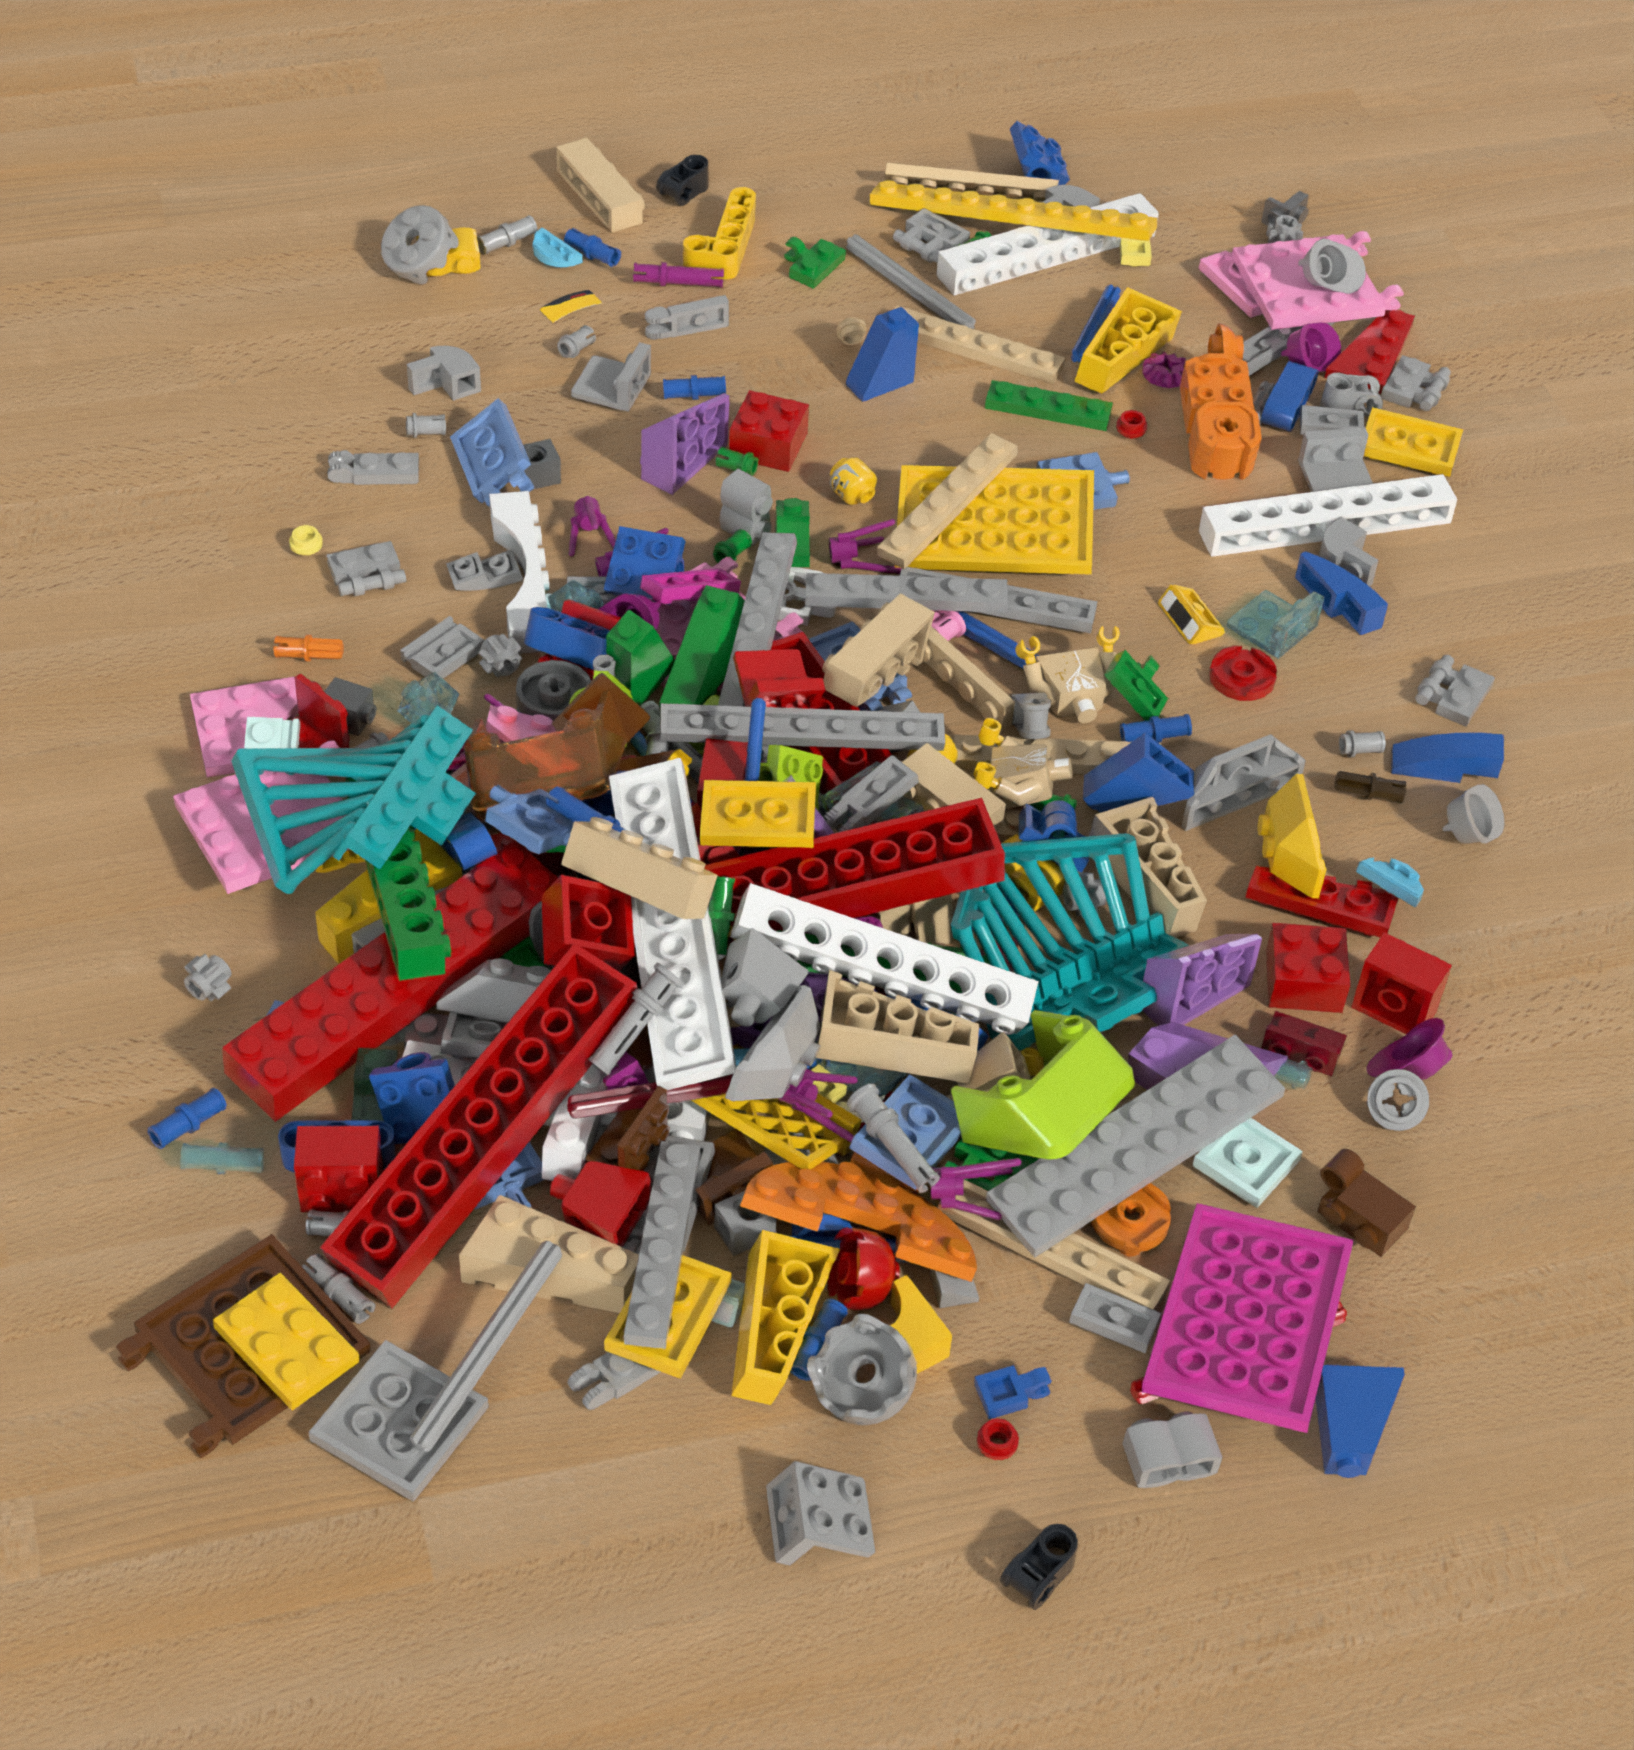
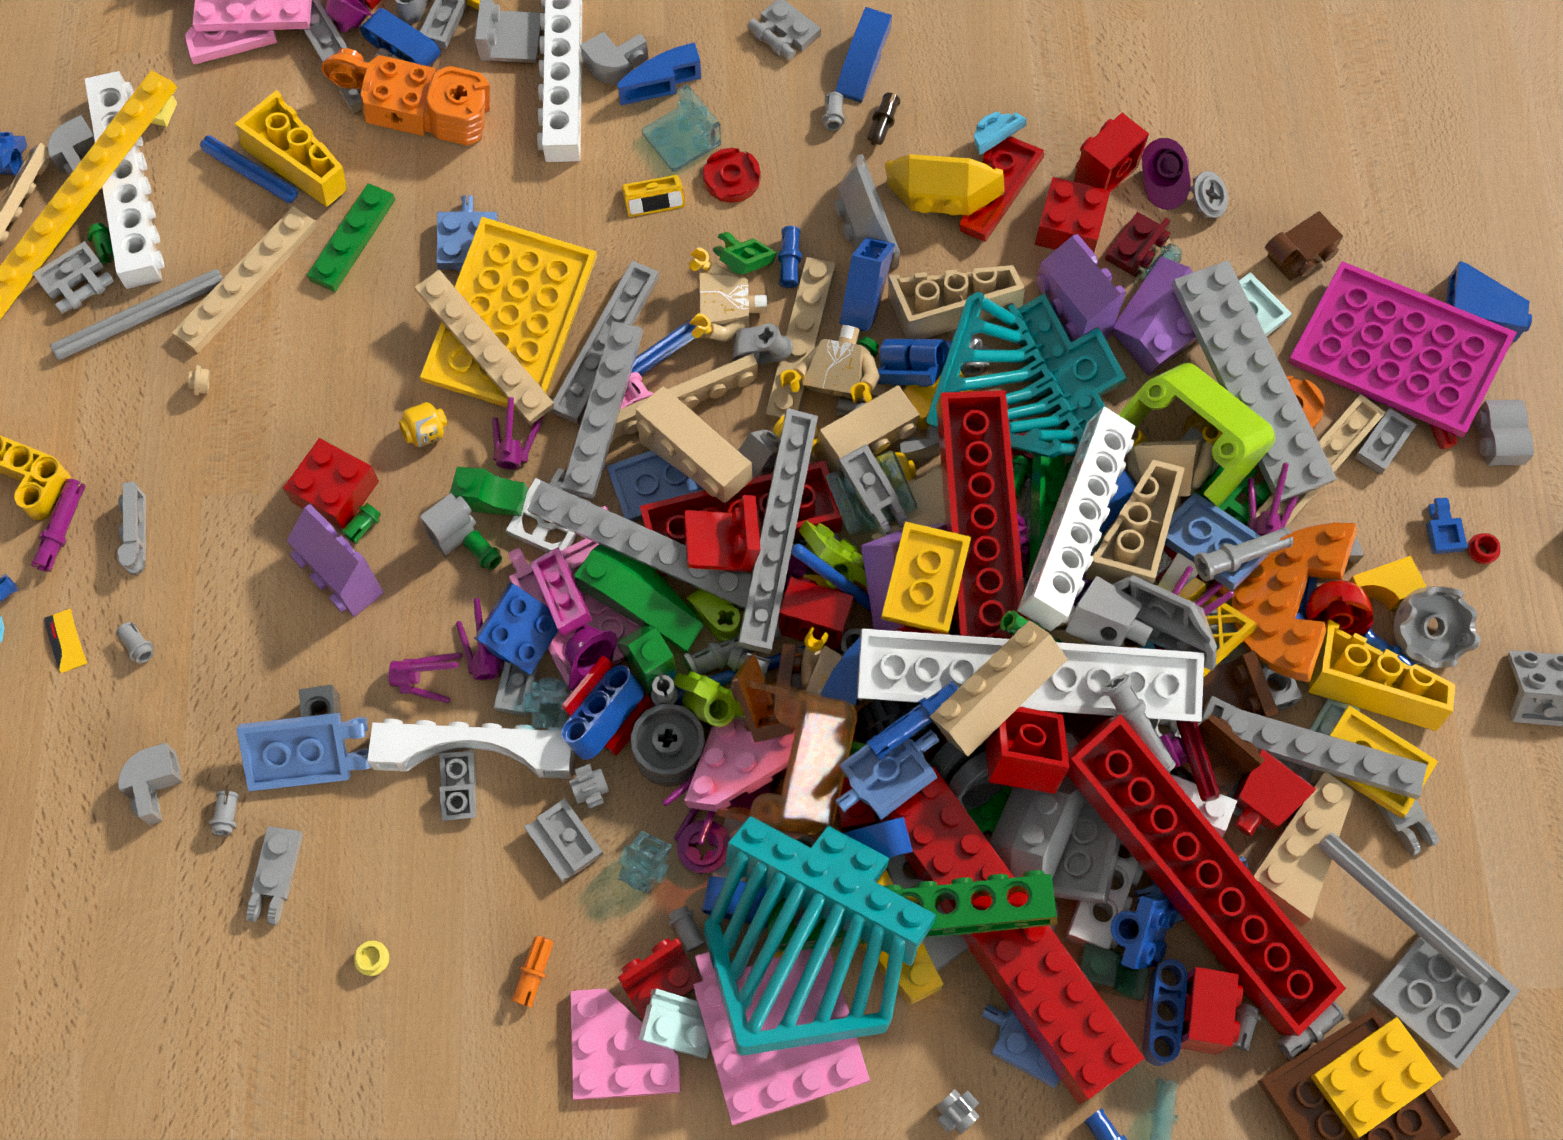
camera: 75 degrees left, 20 degrees up
dark grey brick [324,677,377,736] -> none
light grey plate [327,541,406,597] -> none
light grey bracket [571,342,651,412] -> none
blue pin [663,375,726,400] -> none
green plate [784,236,846,289] -> none
blue slope [846,307,919,402] -> none
red plate [1116,410,1147,439] -> none
magenta gear [1142,351,1186,388] -> none
light grey piece [1442,784,1504,844] -> none

